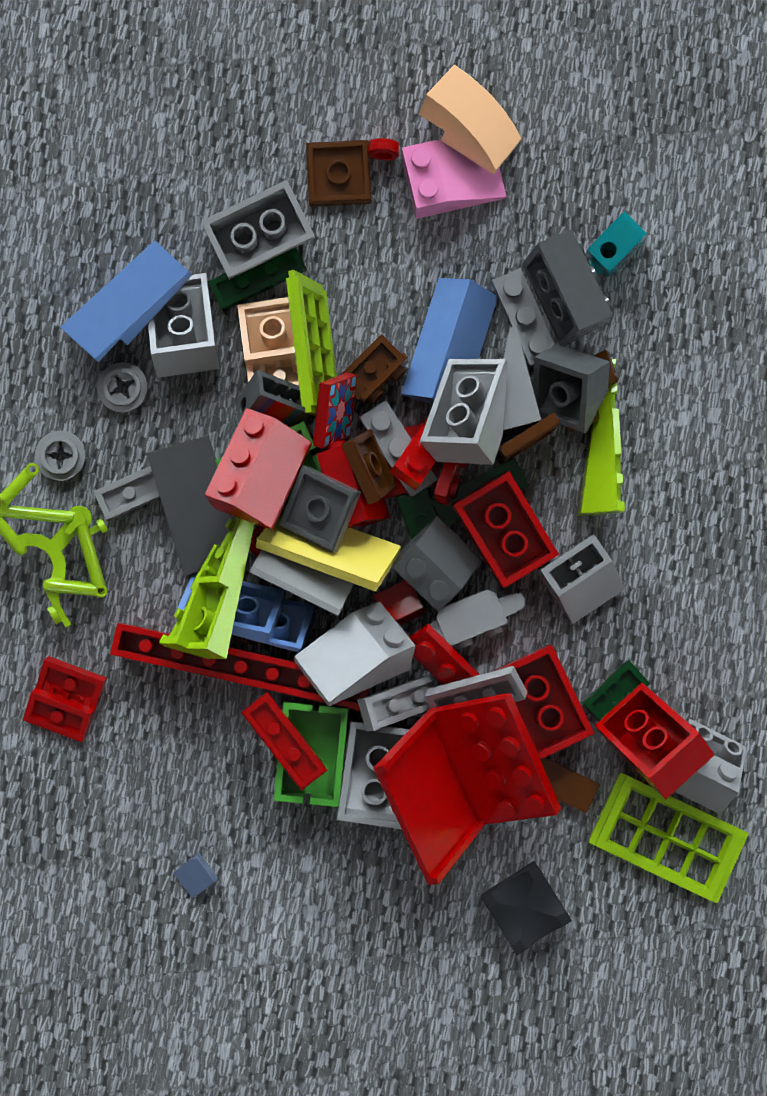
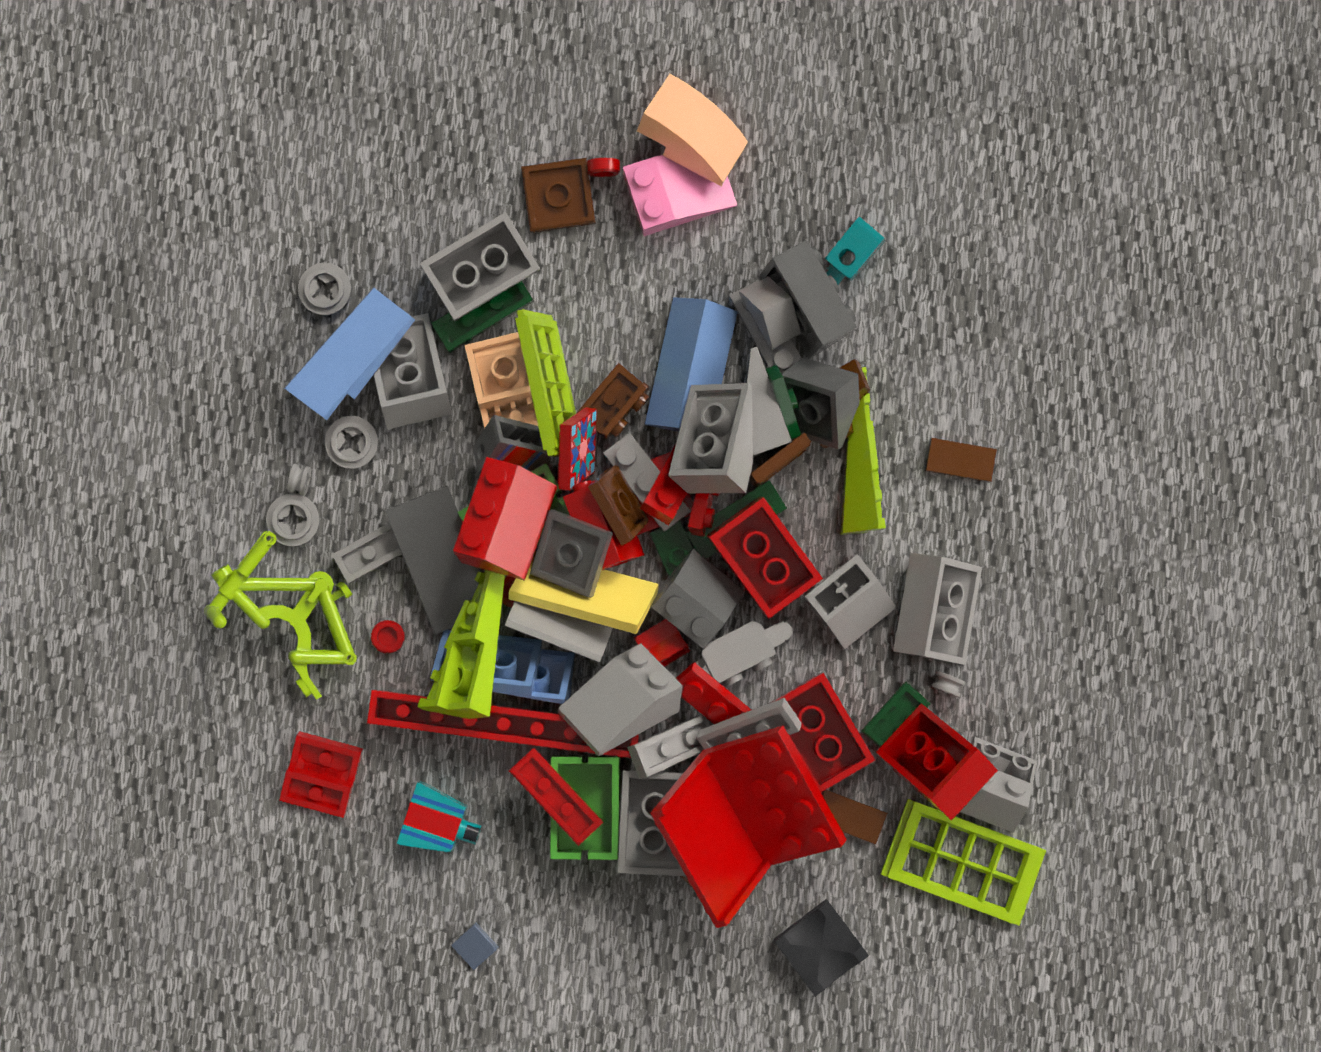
camera: 10 degrees left, 0 degrees up
none -> light grey bush [287,464,311,496]
none -> light grey gear [298,263,352,316]
none -> red tile [371,620,405,654]
none -> torso [397,781,482,852]
none -> light grey slope [739,276,801,350]
none -> dark green plate [766,365,801,439]
none -> light grey slope [893,553,982,665]
none -> reddish brown tile [925,438,997,483]
none -> light grey bush [932,671,966,697]

